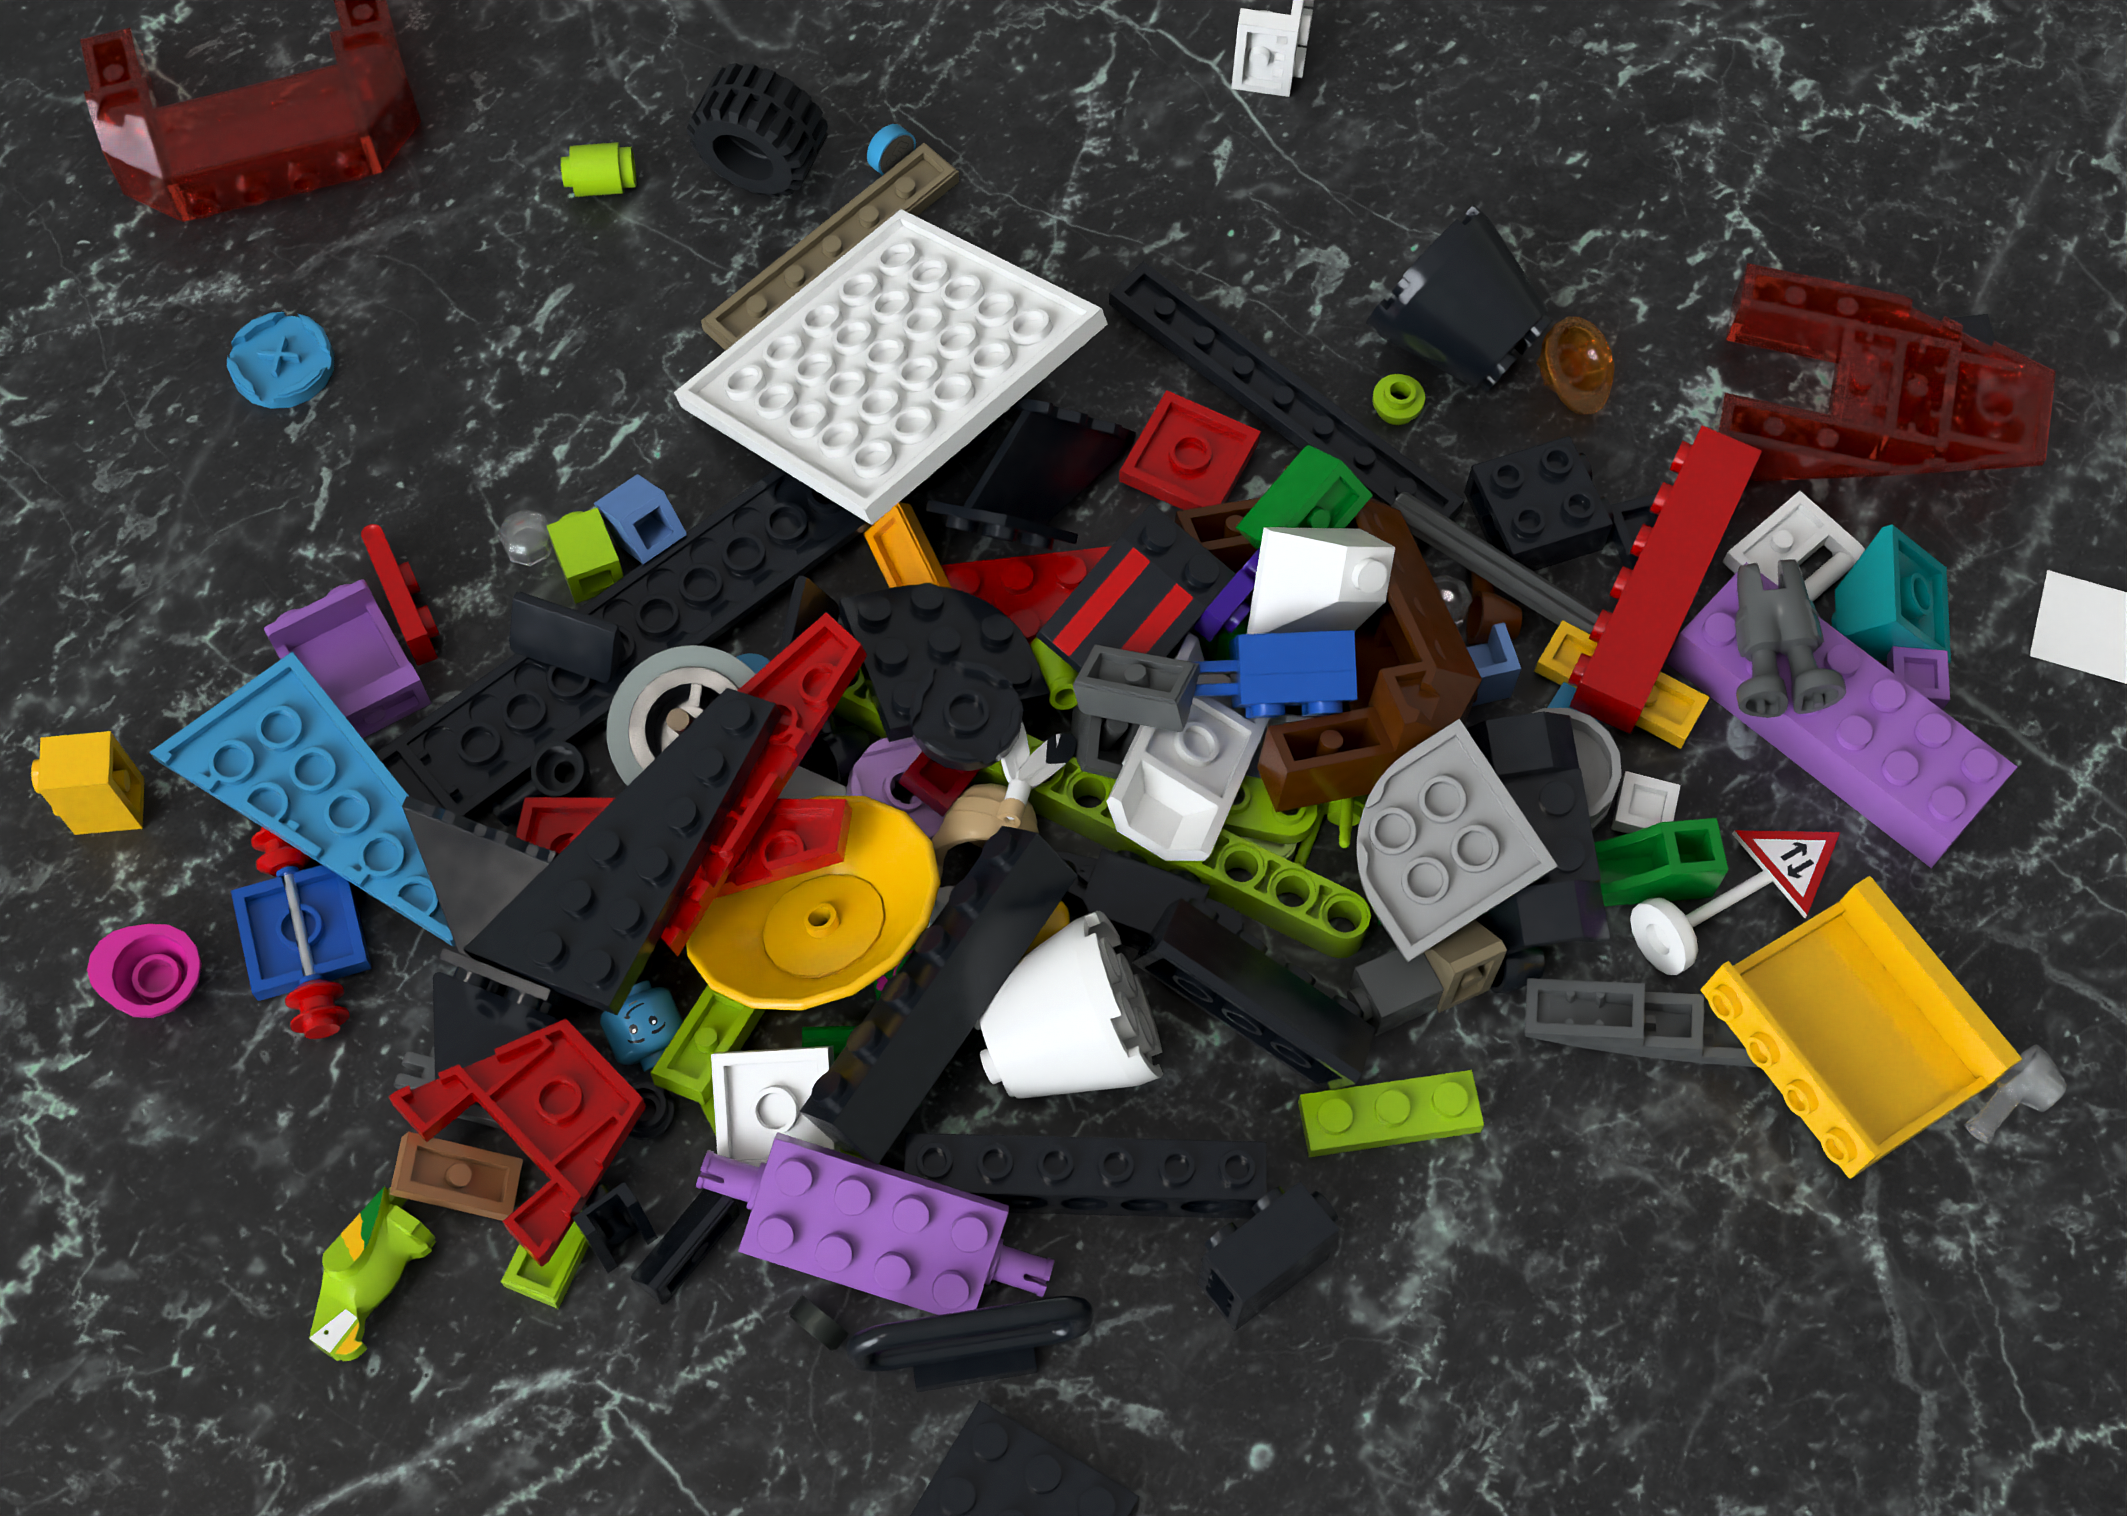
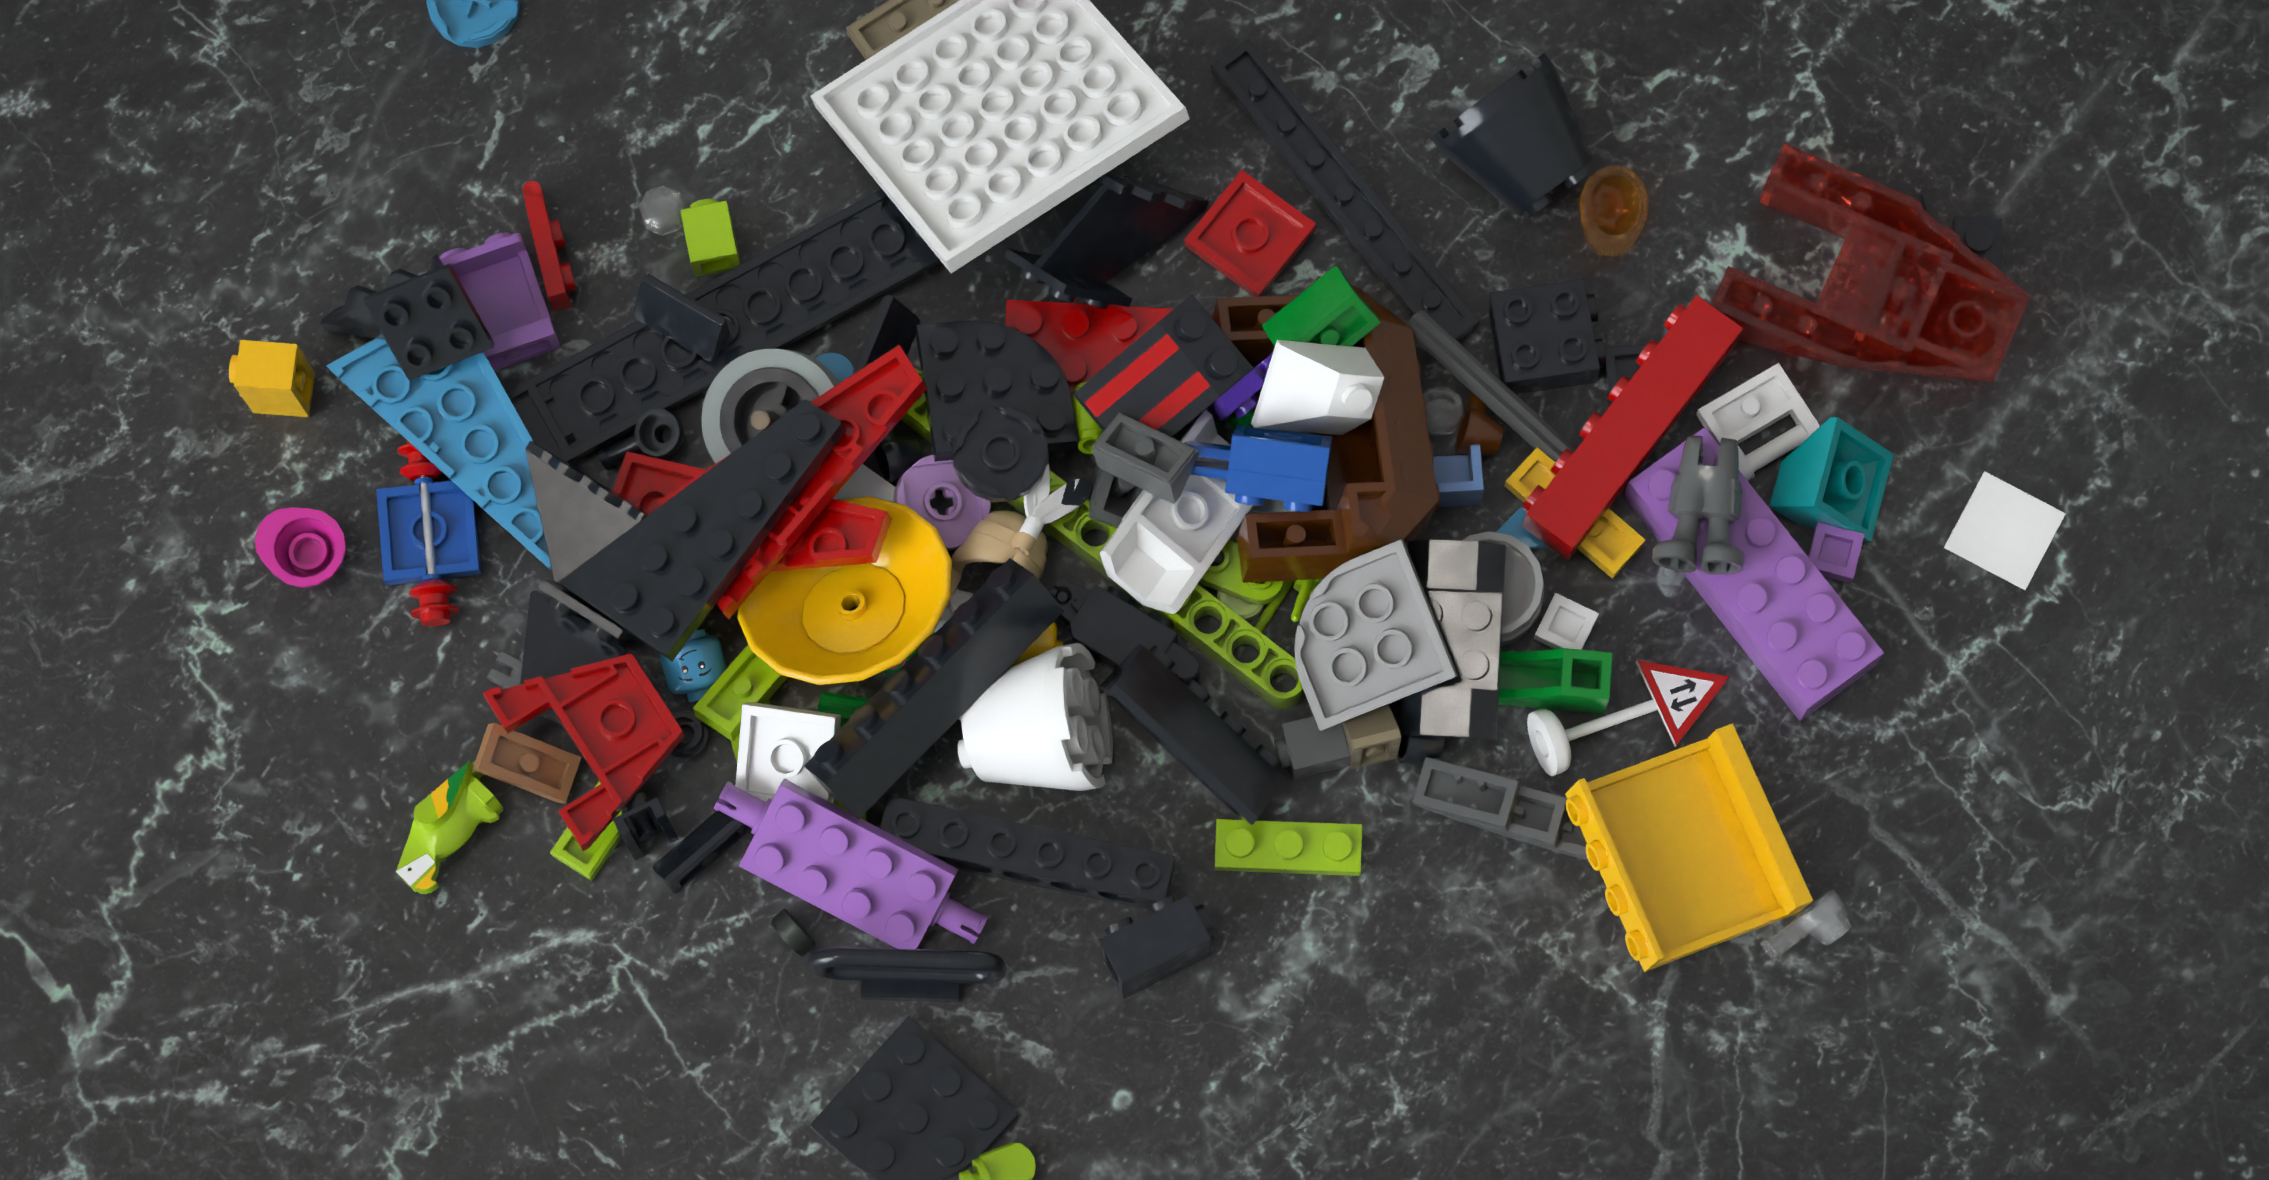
camera: 15 degrees right, 10 degrees up
medium blue brick [594,474,687,564] -> none
light orange tile [863,502,952,588] -> none
dark red plate [898,751,980,817] -> none
lime plate [1372,374,1425,425] -> none
none -> black piece [320,254,495,380]

